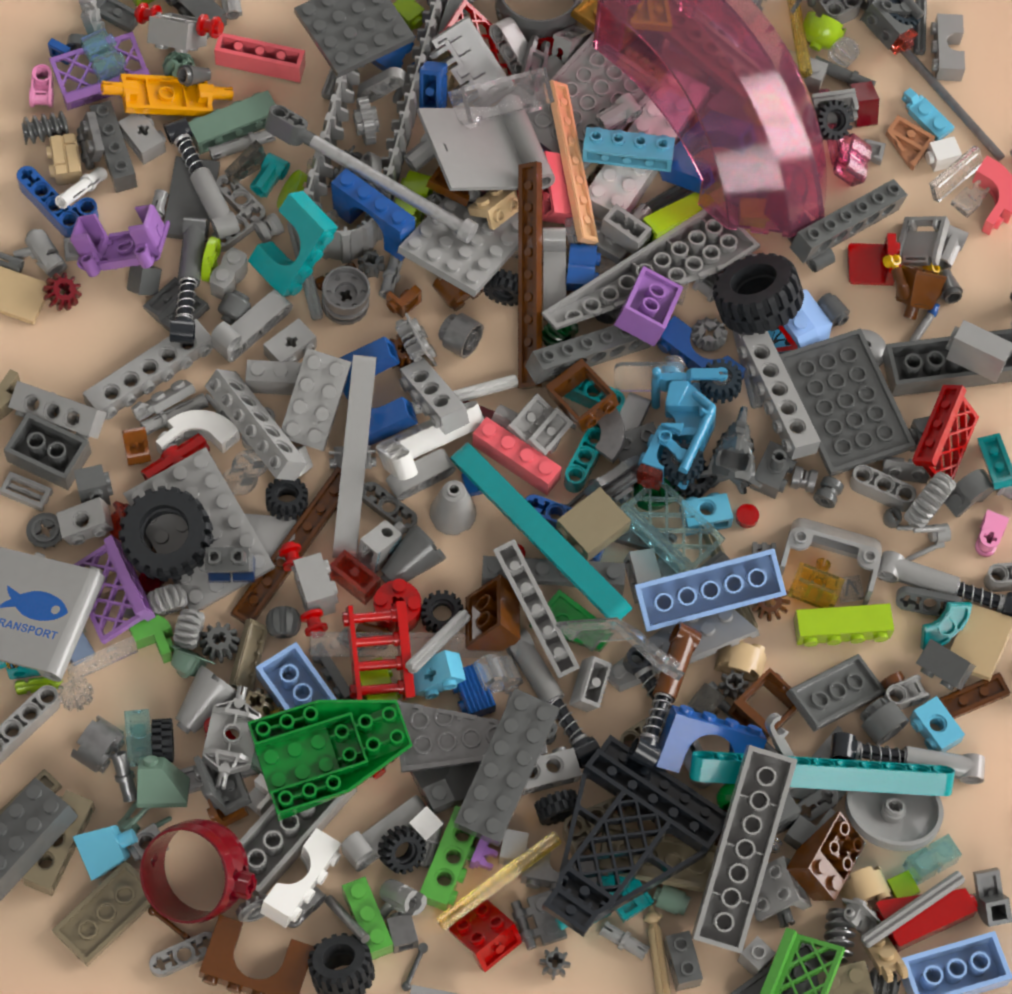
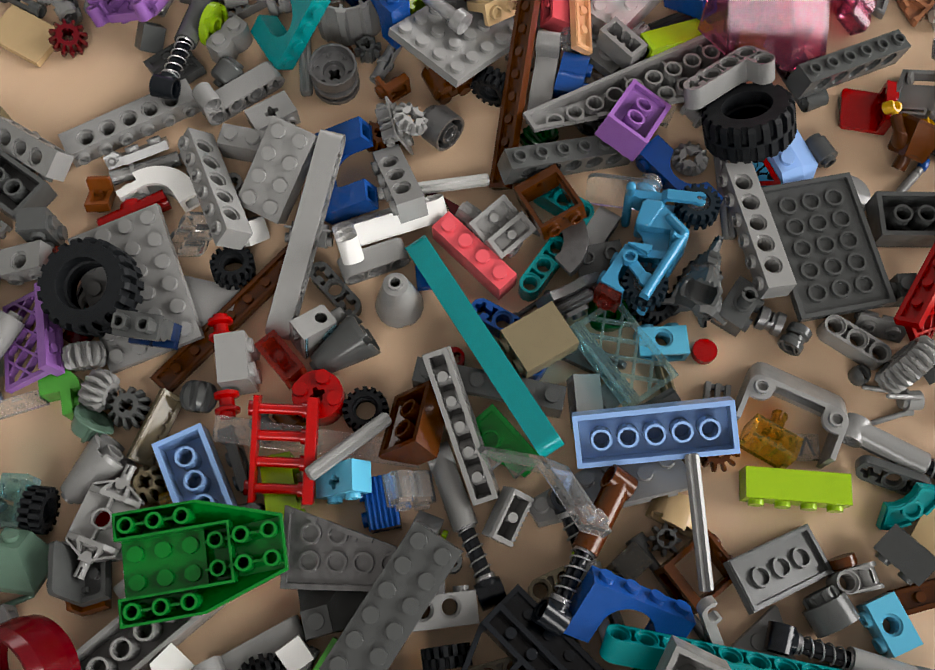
camera: 15 degrees right, 5 degrees up
none -> light grey gear [393,102,428,136]
none -> light grey beam [683,45,775,110]
none -> light grey axle [684,453,714,592]

